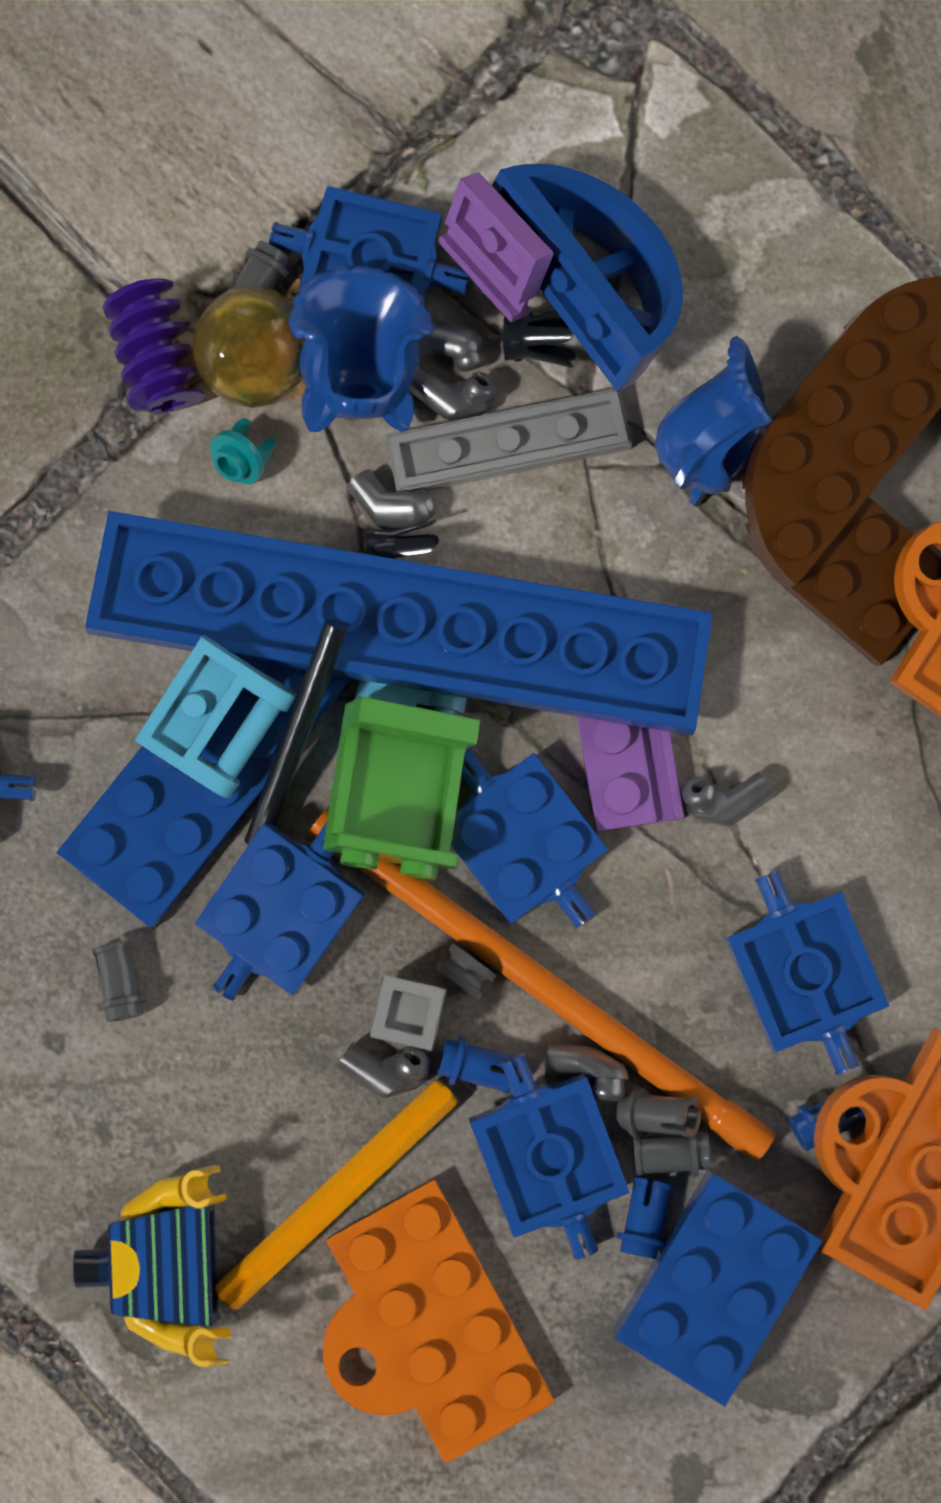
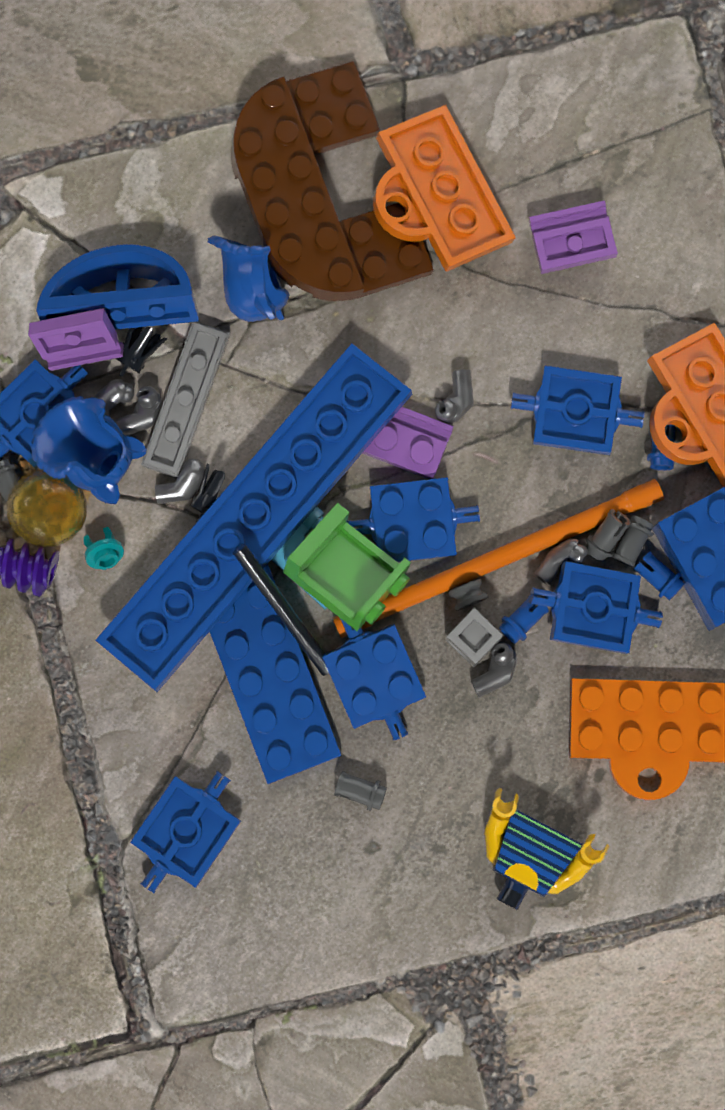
camera: 60 degrees left, 0 degrees up
medium azure plate [134,635,297,799] -> none
light orange axle [215,1080,458,1311] -> none

